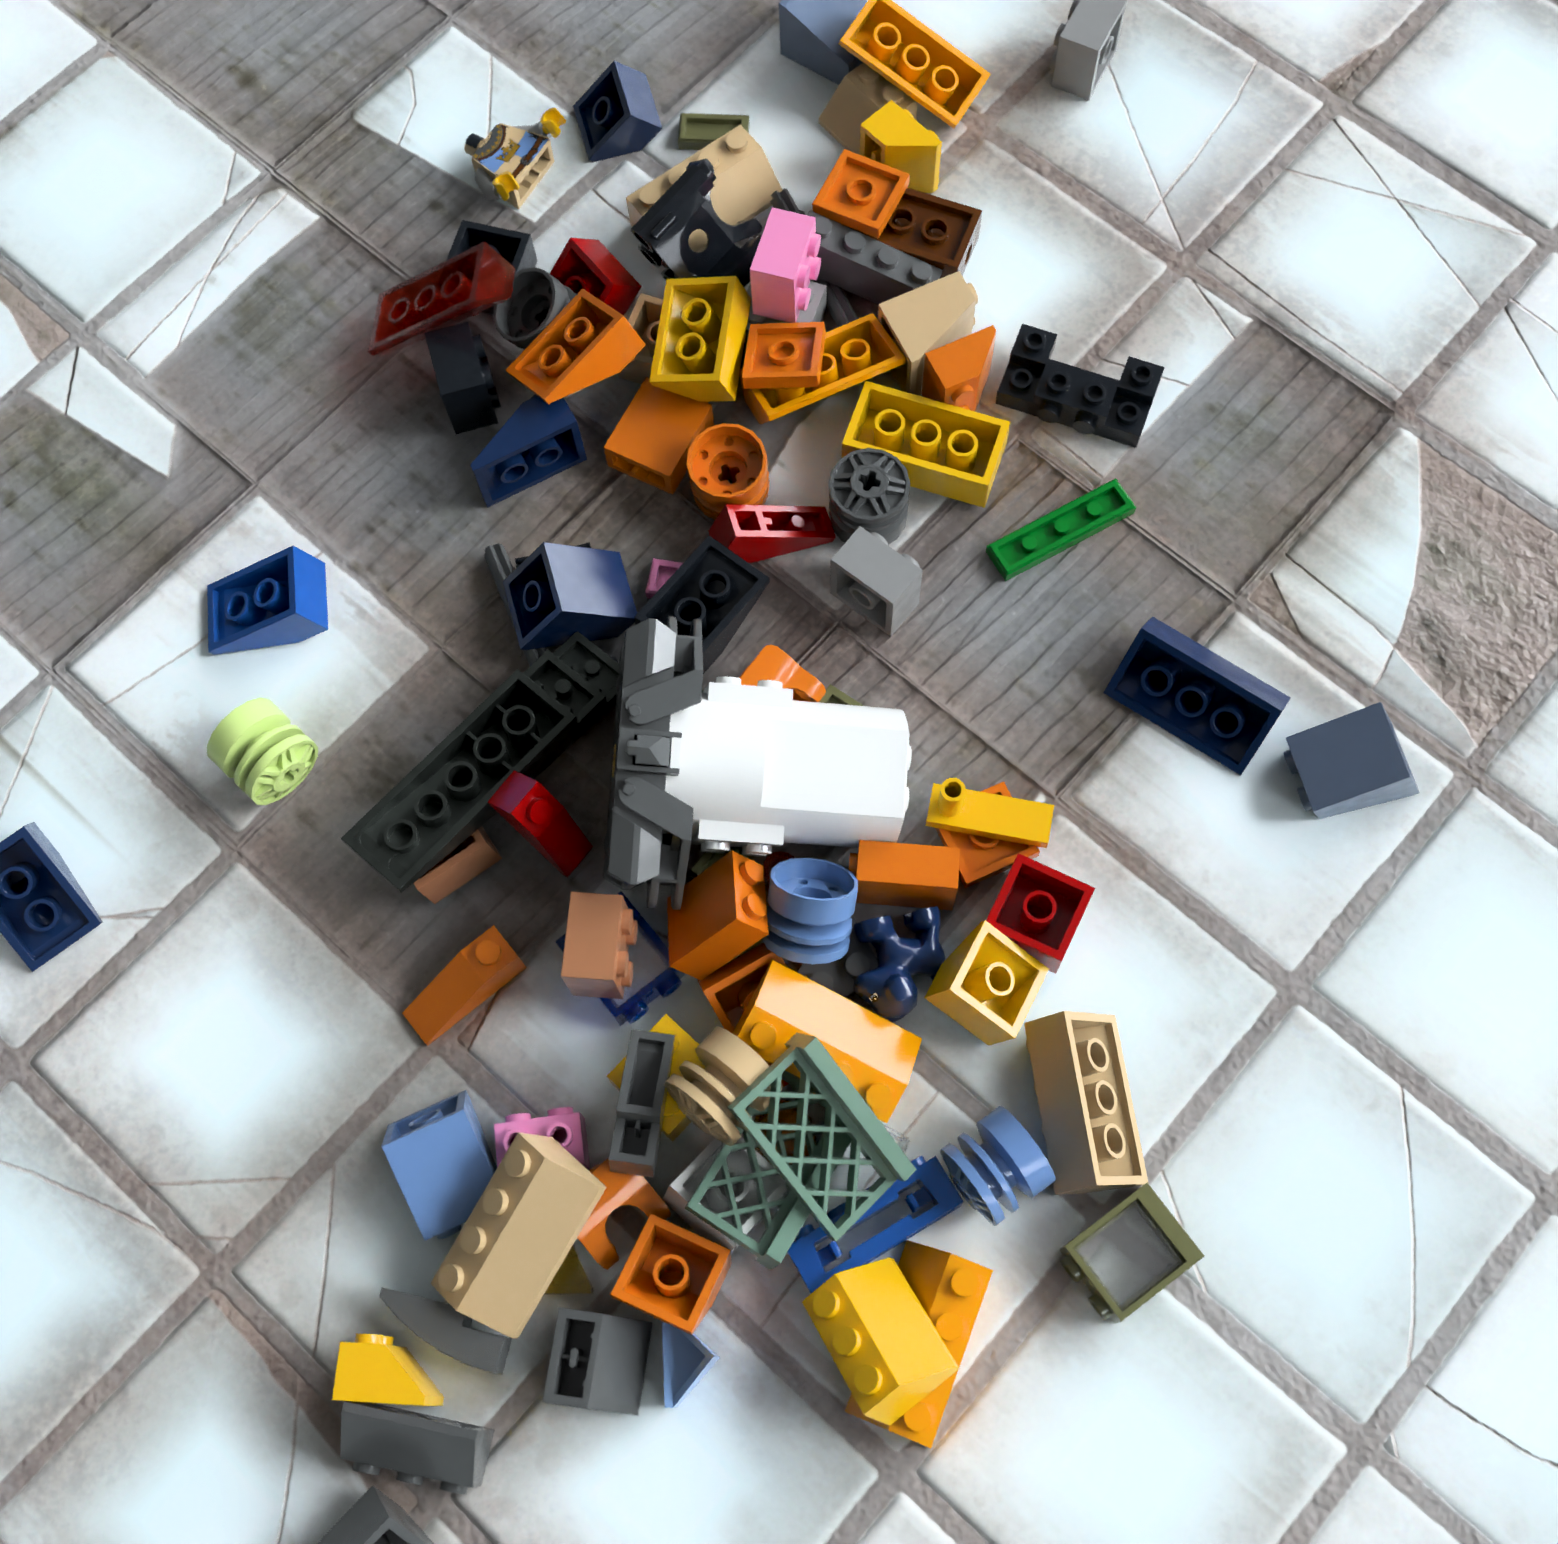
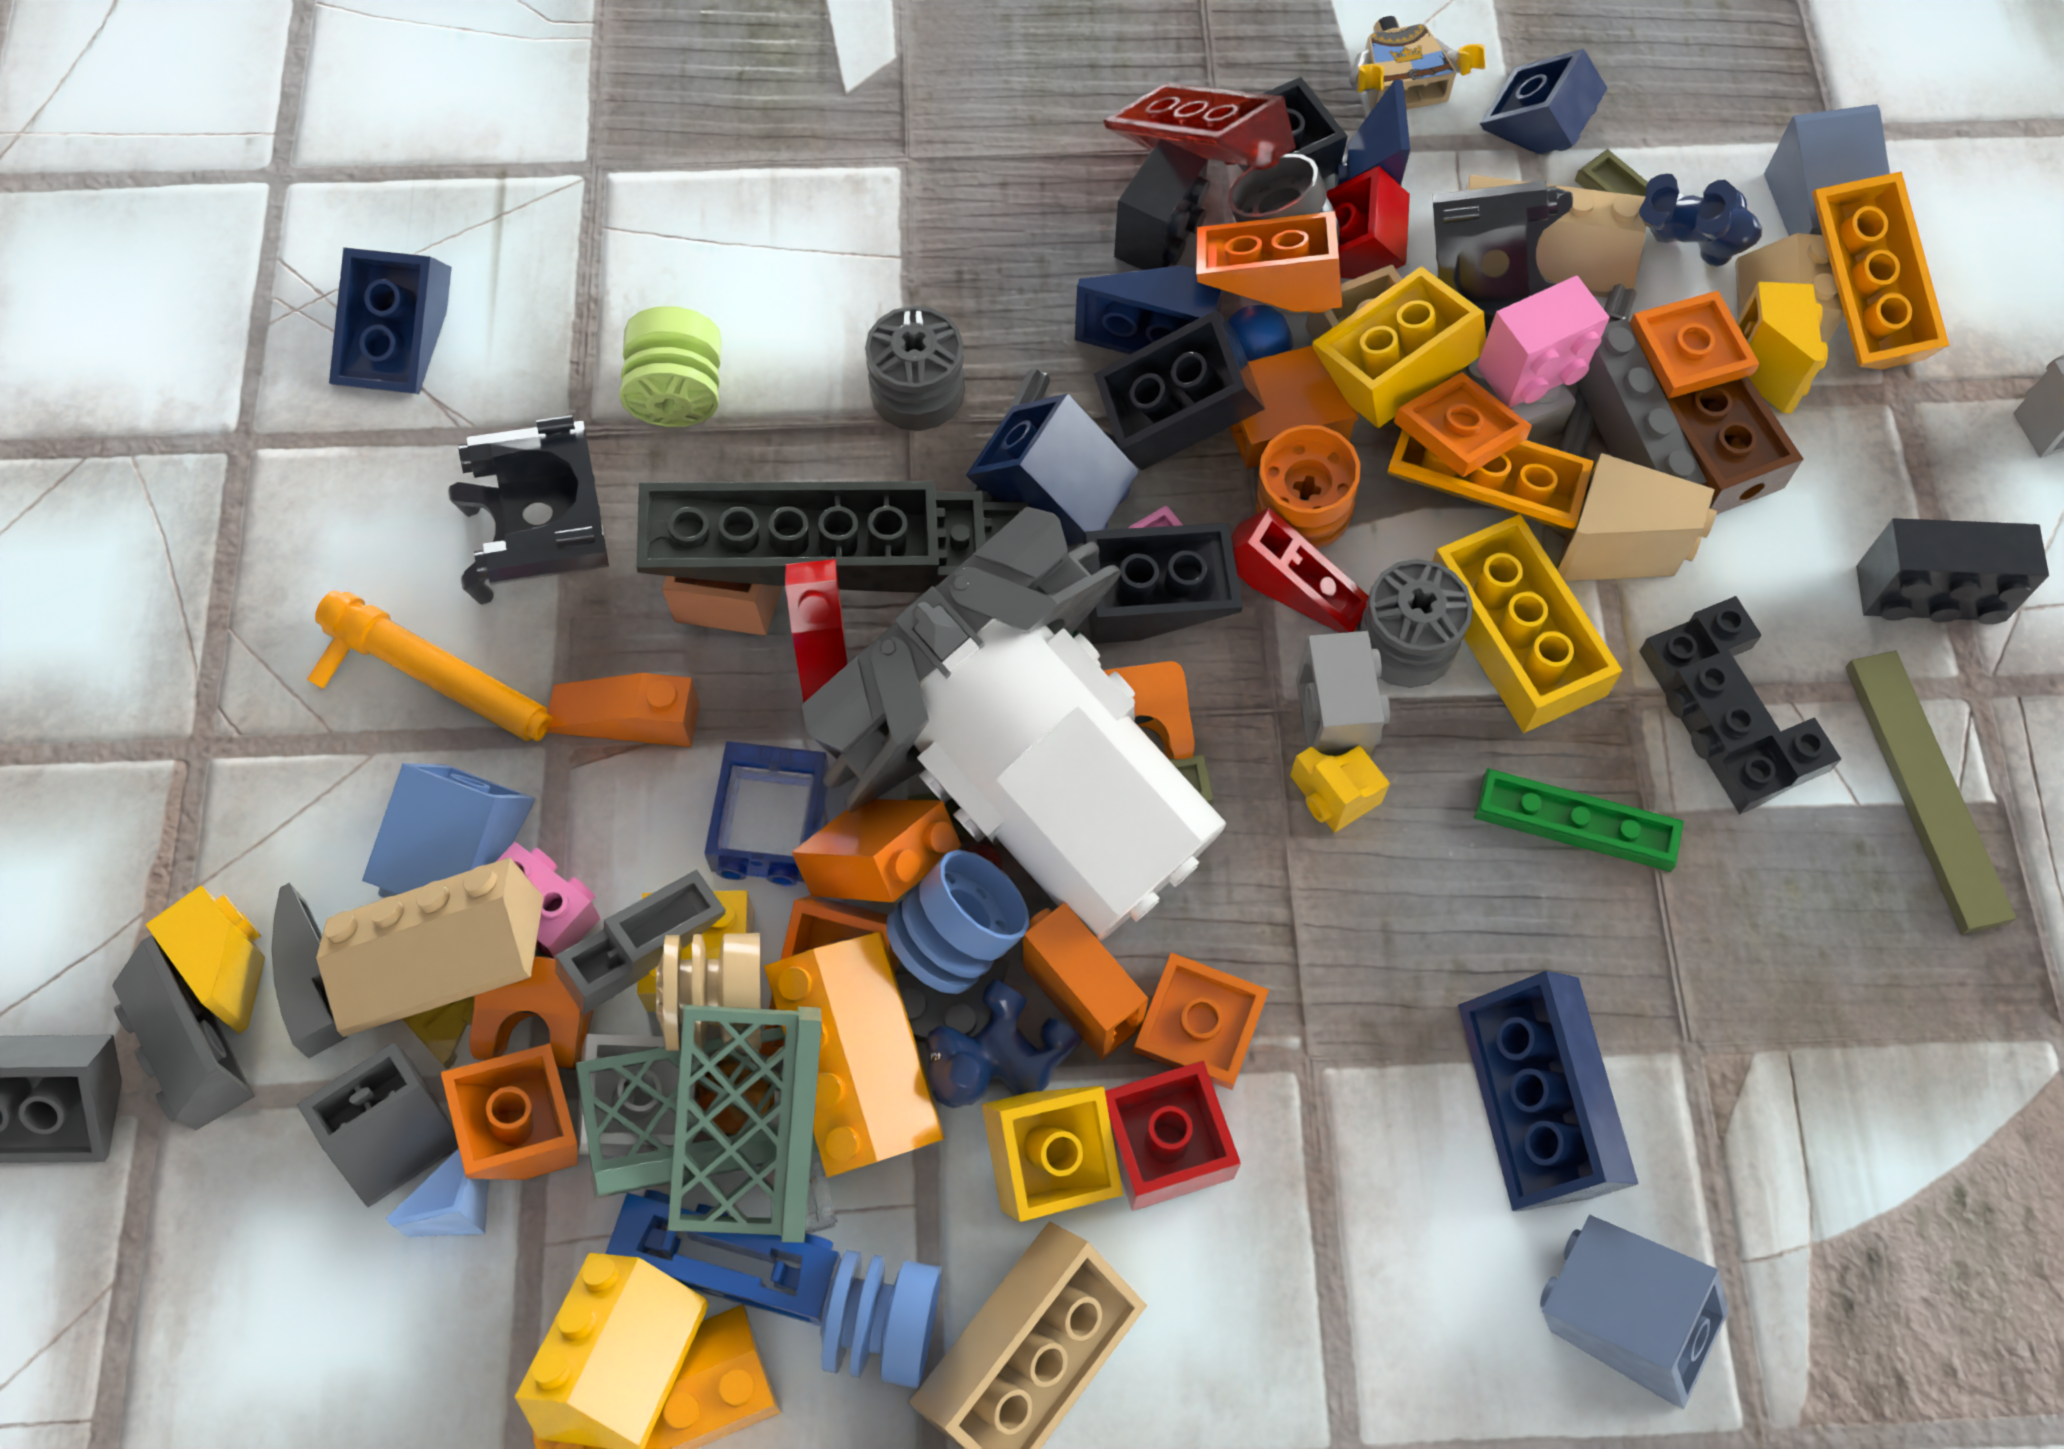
camera: 40 degrees right, 5 degrees down
blue slope [207,546,328,655] -> none
nougat brick [561,892,638,999] -> none
orange slope [921,325,996,411] -> none
yellow piece [925,778,1054,848] -> none
none -> light orange cylinder [306,590,552,741]
none -> black piece [448,415,609,605]
none -> dark grey wheel [865,306,965,431]
none -> black brick [1093,310,1265,471]
none -> blue hair [1228,305,1293,362]
none -> yellow brick [1290,745,1390,833]
none -> dark blue slope [1335,80,1411,187]
none -> dark blue animal [1639,173,1762,267]
none -> olive tile [1845,650,2017,935]
none -> black brick [1856,518,2049,625]

